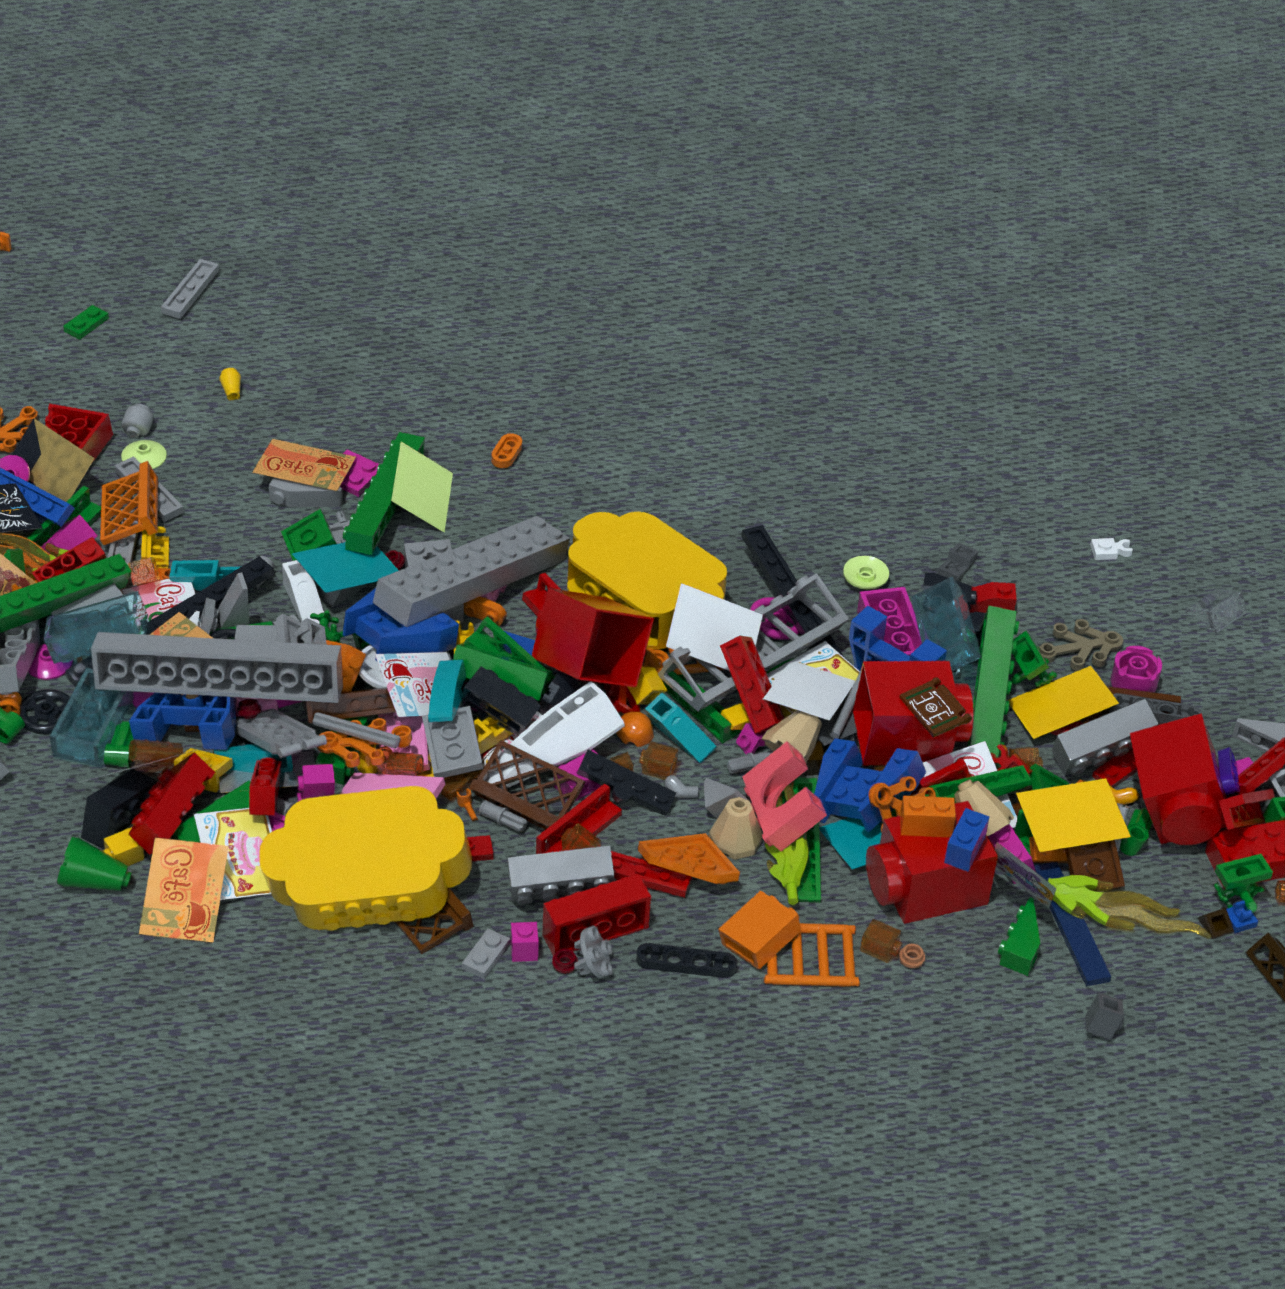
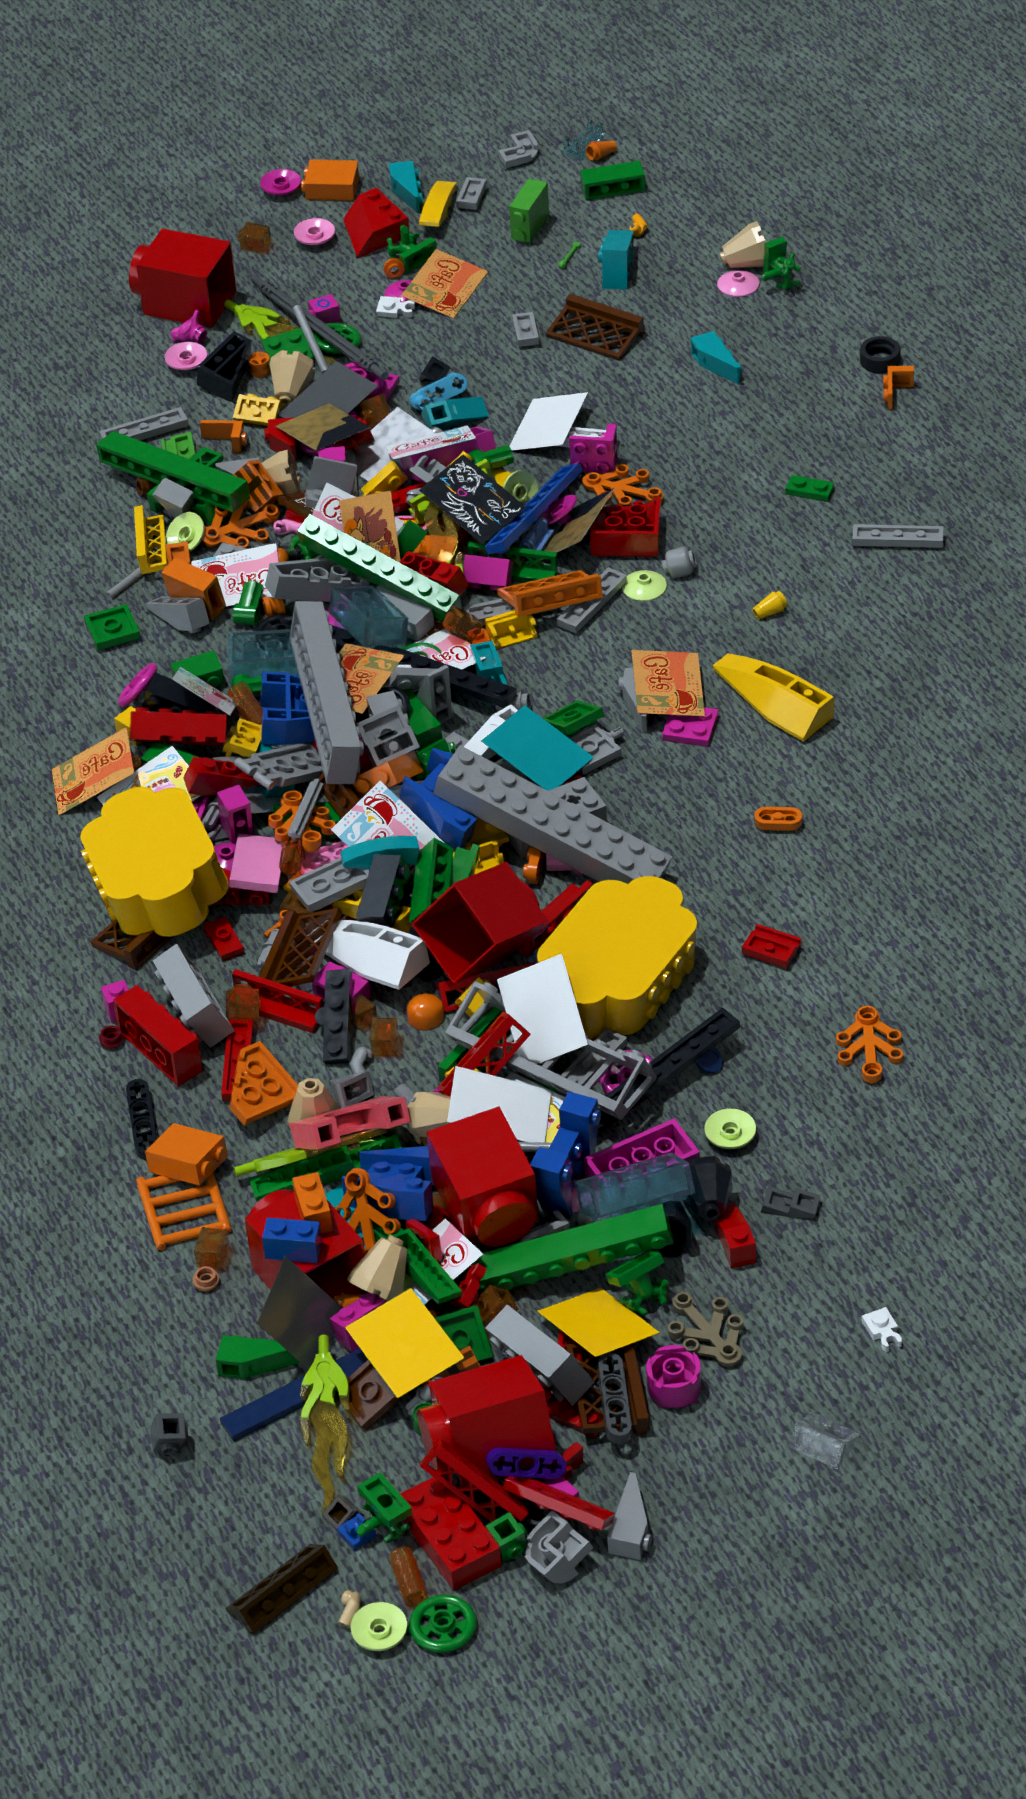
camera: 80 degrees right, 0 degrees up
green cone [57,837,132,891] -> none
green brick [343,432,425,555] -> none
yellowish green sticker [391,442,453,532] -> none
light grey plate [462,928,510,979] -> none
light grey plate [574,926,613,978] -> none
teal slope [645,693,717,763] -> none
reddish brown piece [899,677,972,737] -> none
none -> dark pink plate [118,663,158,707]
none -> green brick [170,650,225,688]
none -> yellow wedge [712,653,834,742]
none -> red plate [742,924,802,969]
none -> orange plant [836,1006,903,1084]

